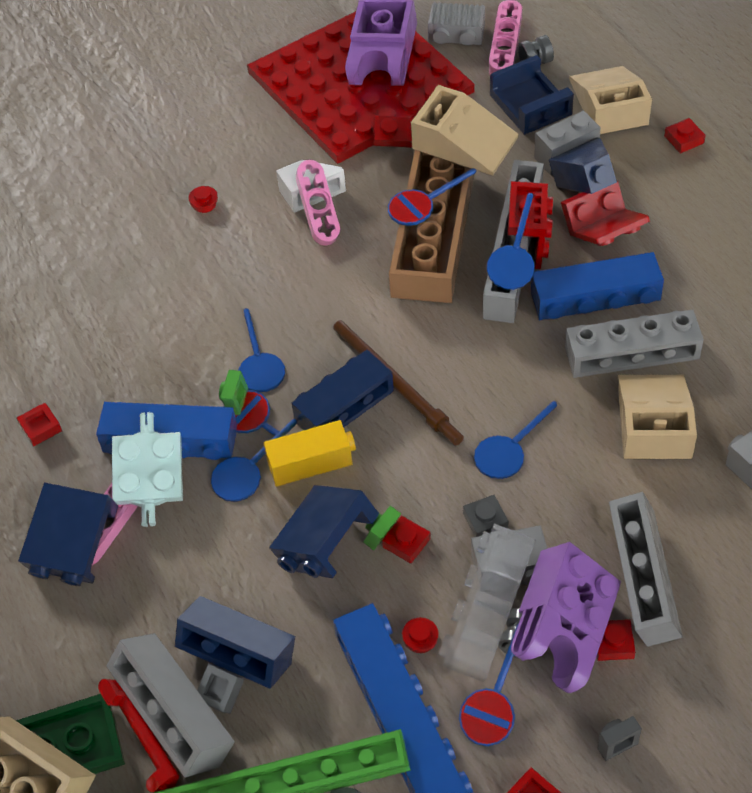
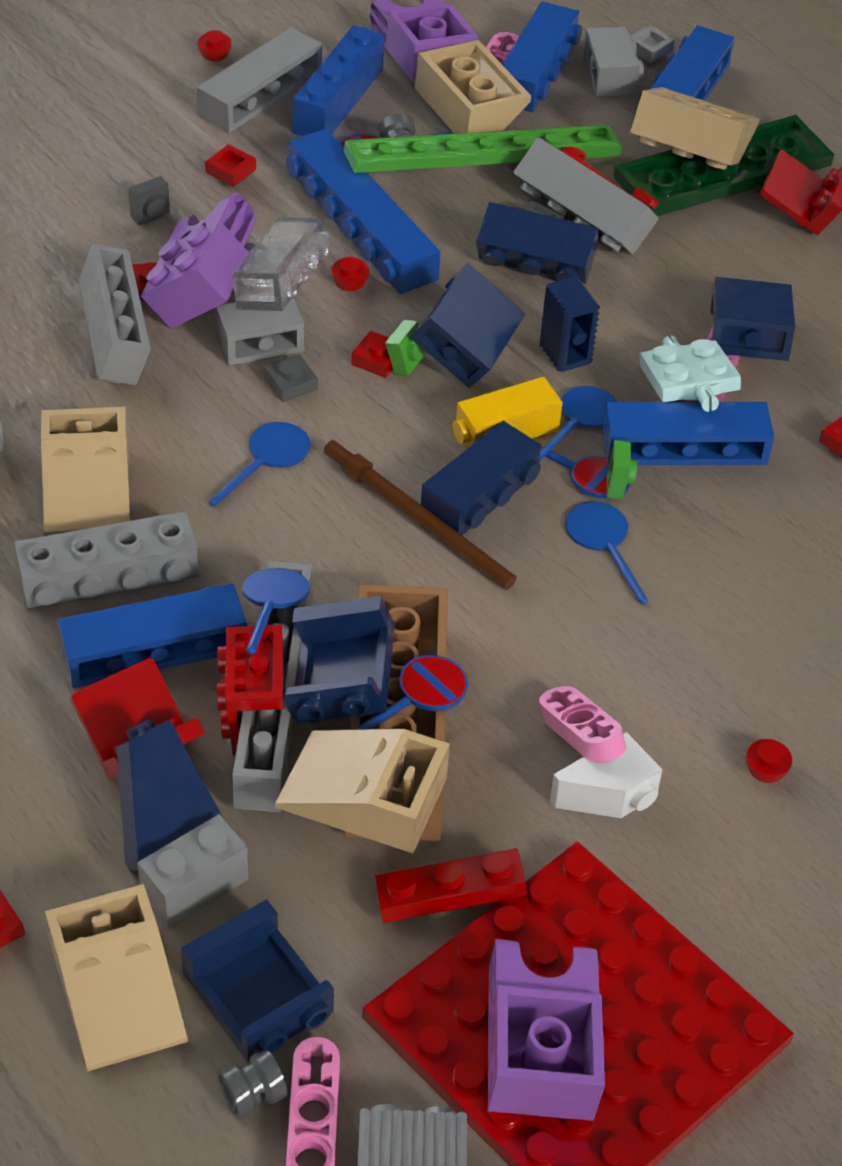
camera: 165 degrees right, 5 degrees down
red piece [459,623,519,746] -> none
none -> dark blue panel [283,596,395,724]
none -> dark blue brick [539,276,601,372]

